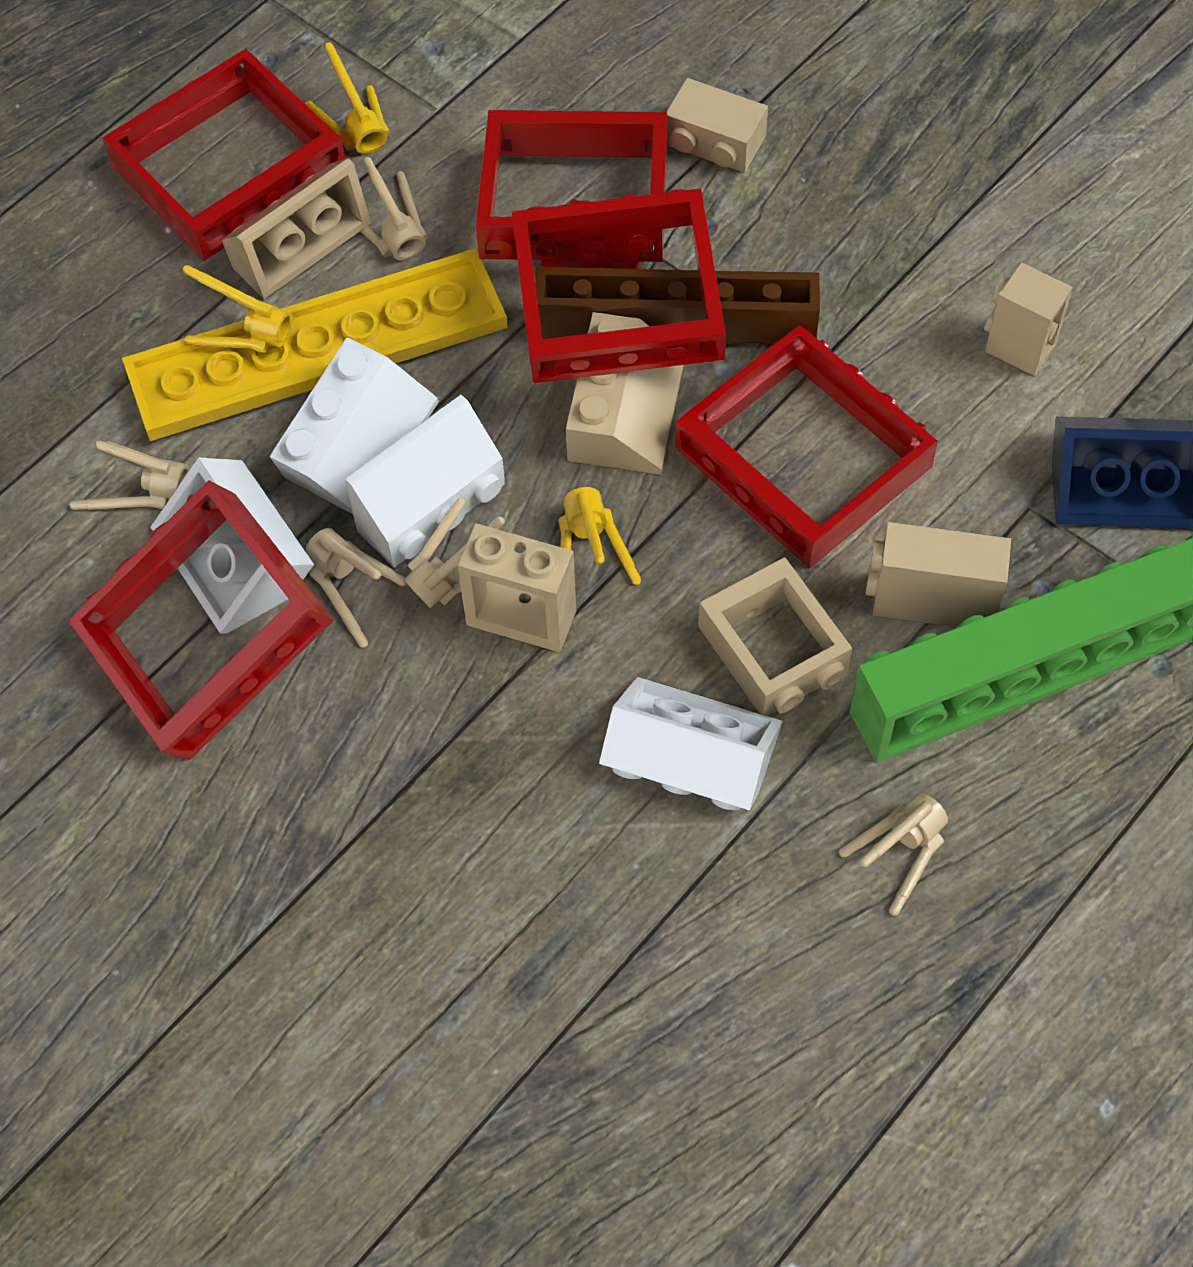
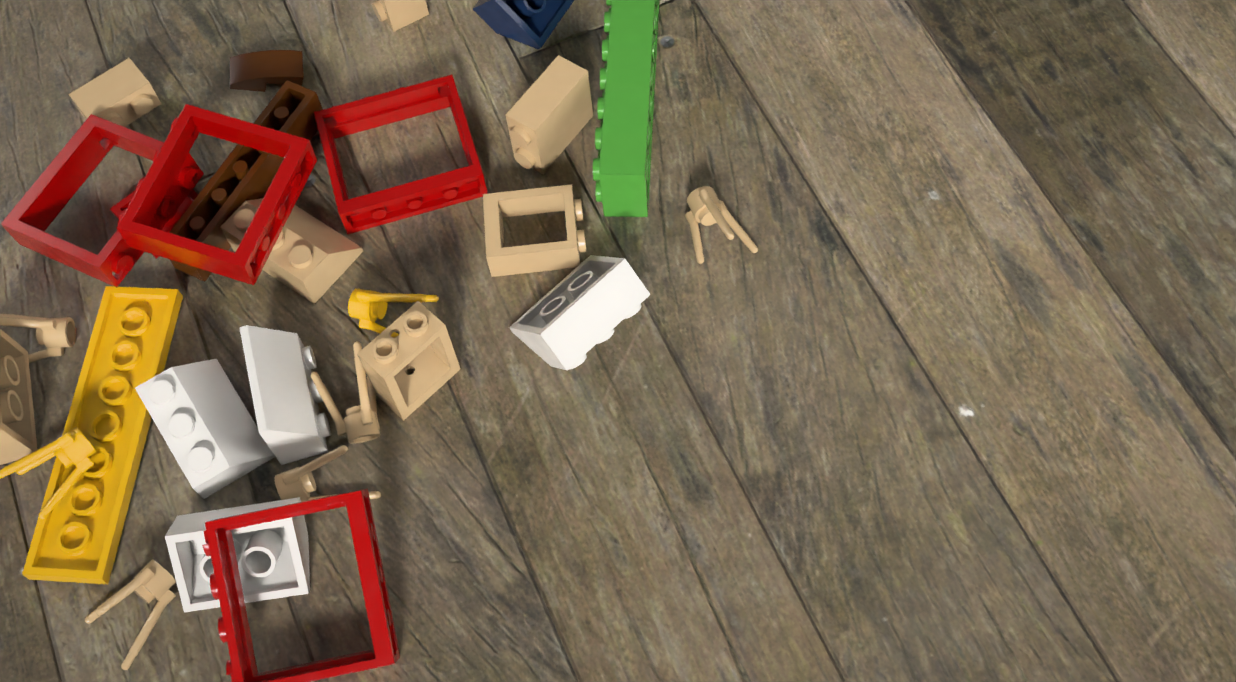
camera: 60 degrees left, 0 degrees up
none -> reddish brown slope [229,50,304,92]

